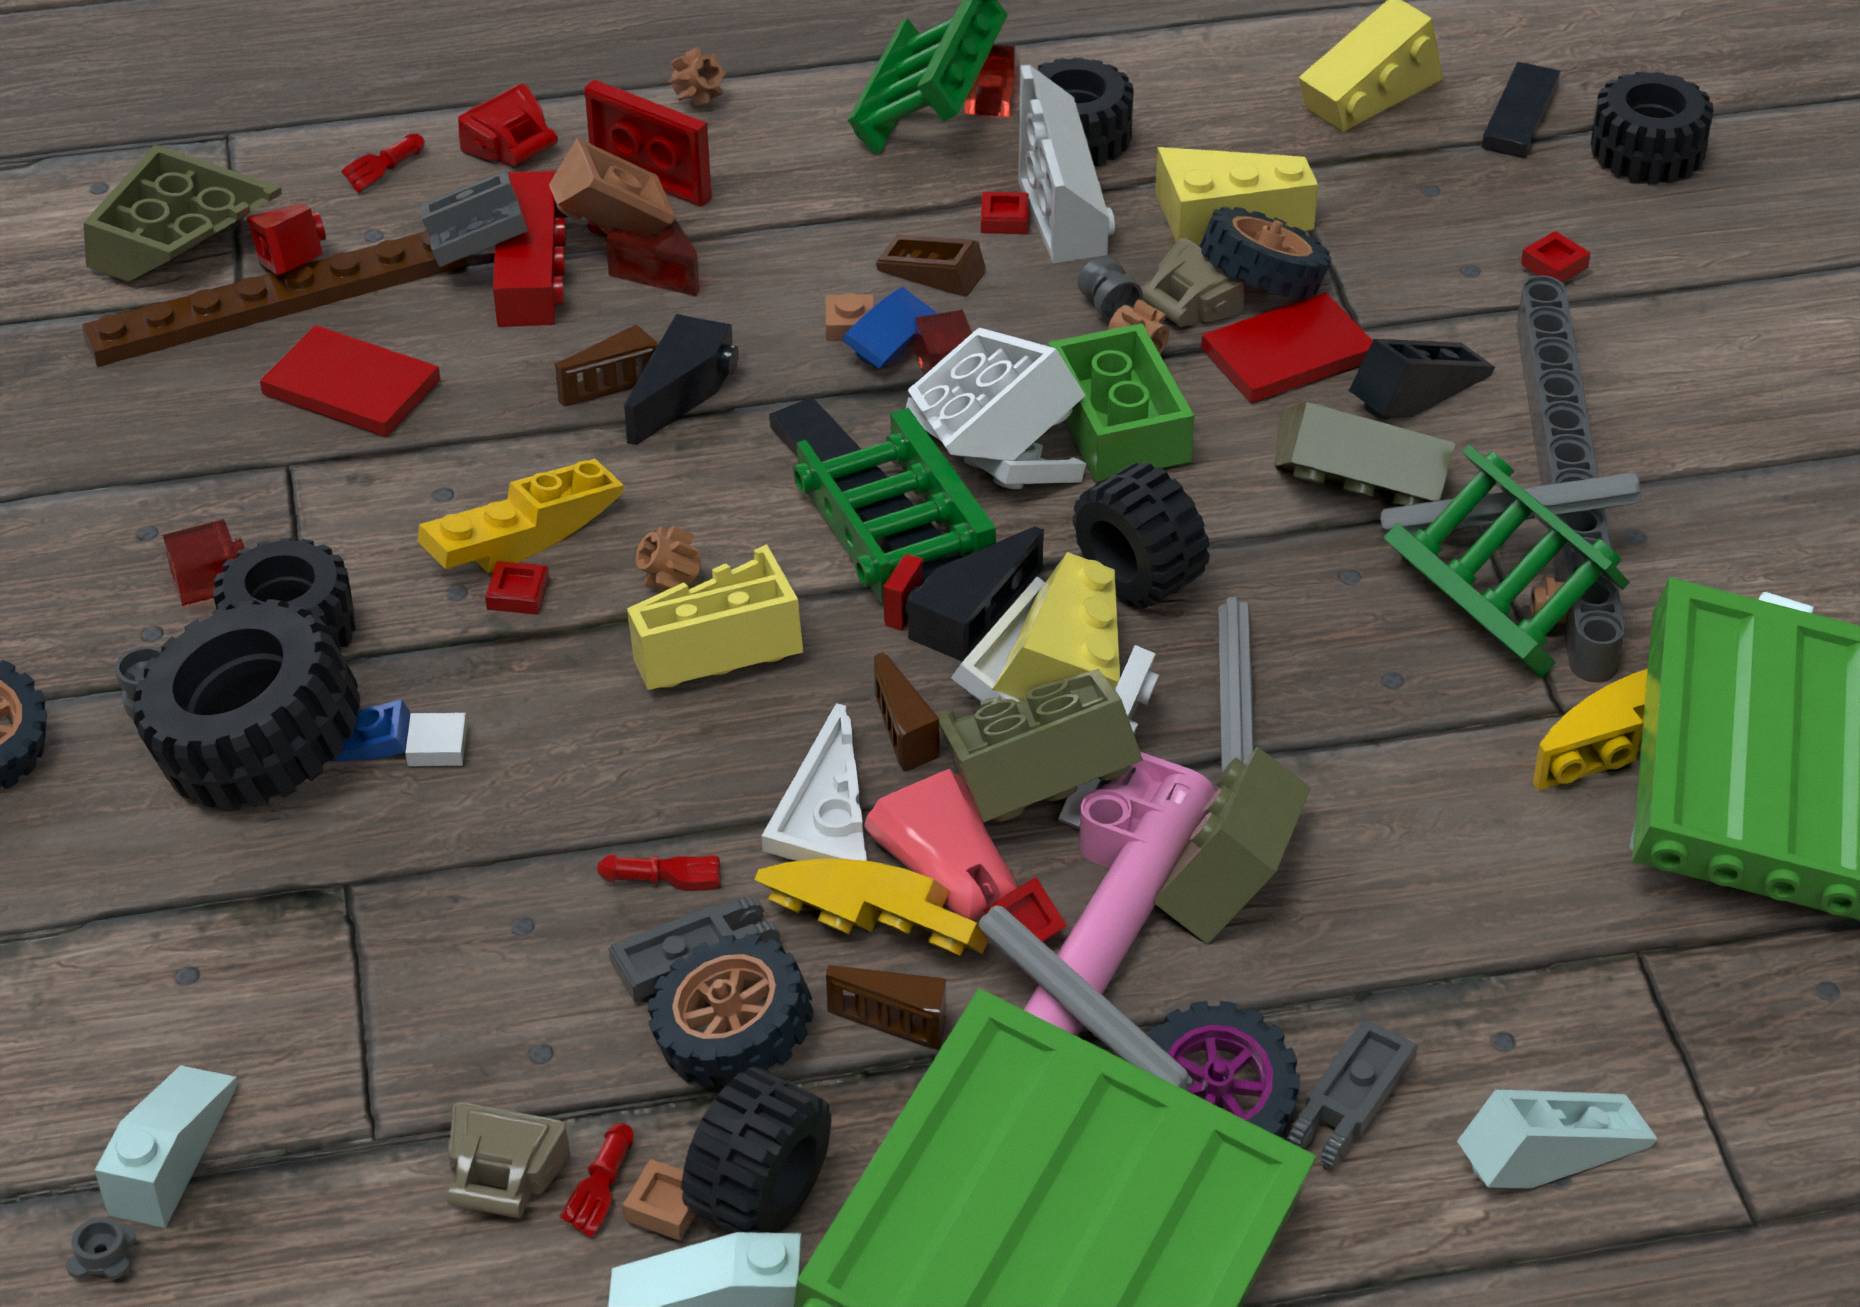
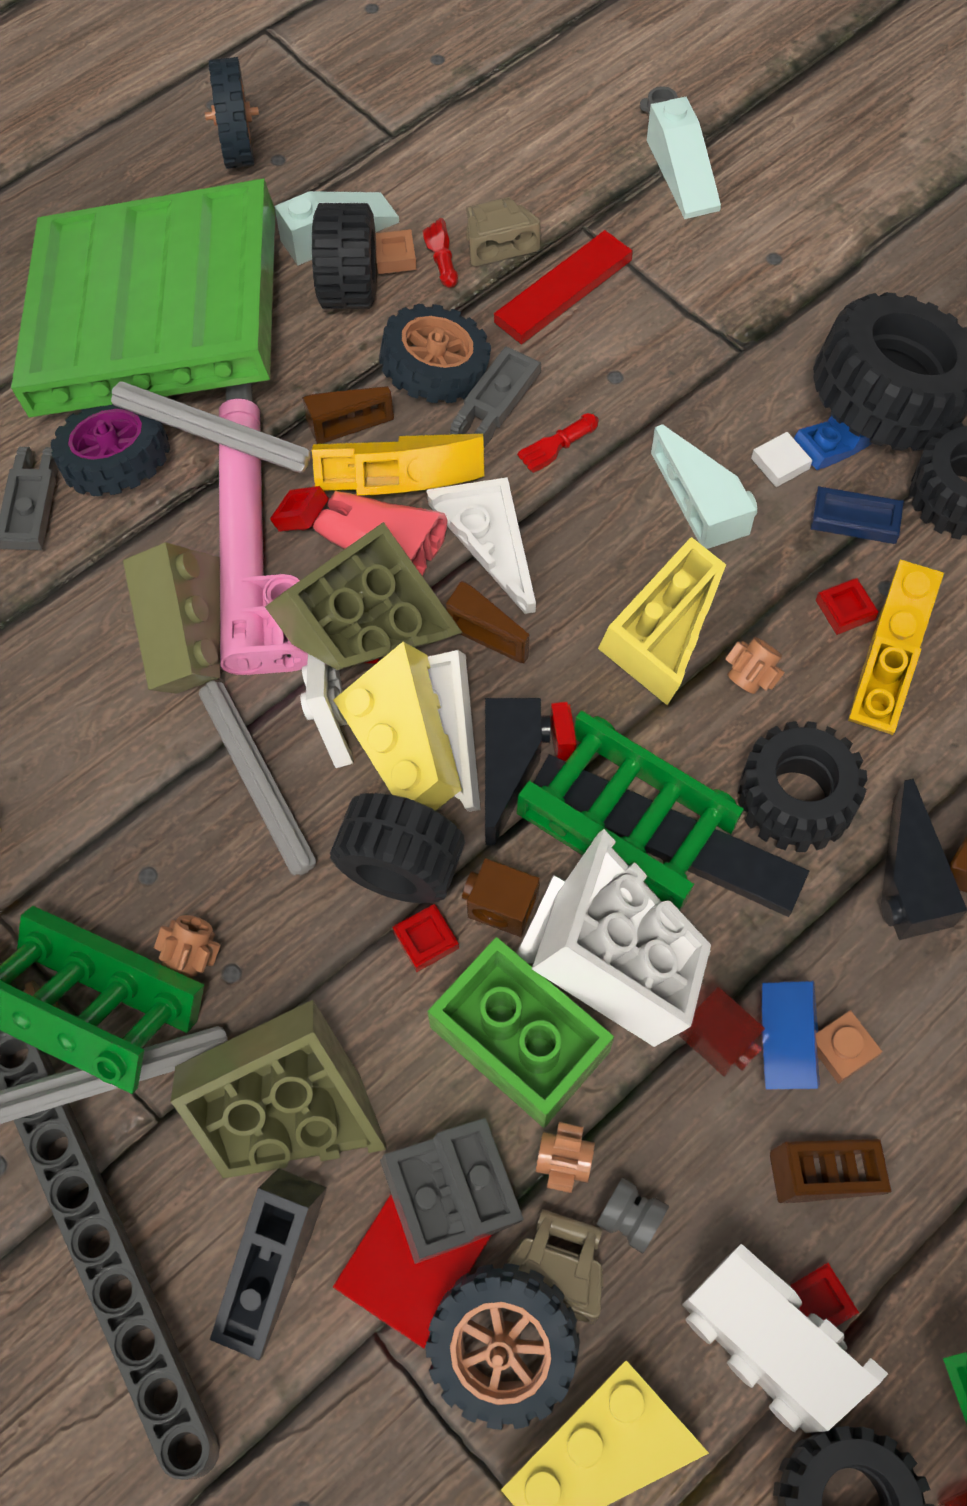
camera: 150 degrees right, 20 degrees up
none -> nougat gear [154,915,221,977]
none -> dark grey slope [380,1118,524,1264]
none -> reddish brown brick [462,858,540,938]
none -> red tile [494,230,633,345]
none -> light aqua slope [651,425,757,549]
none -> black tyre [738,721,868,852]
none -> dark blue tile [810,486,904,544]

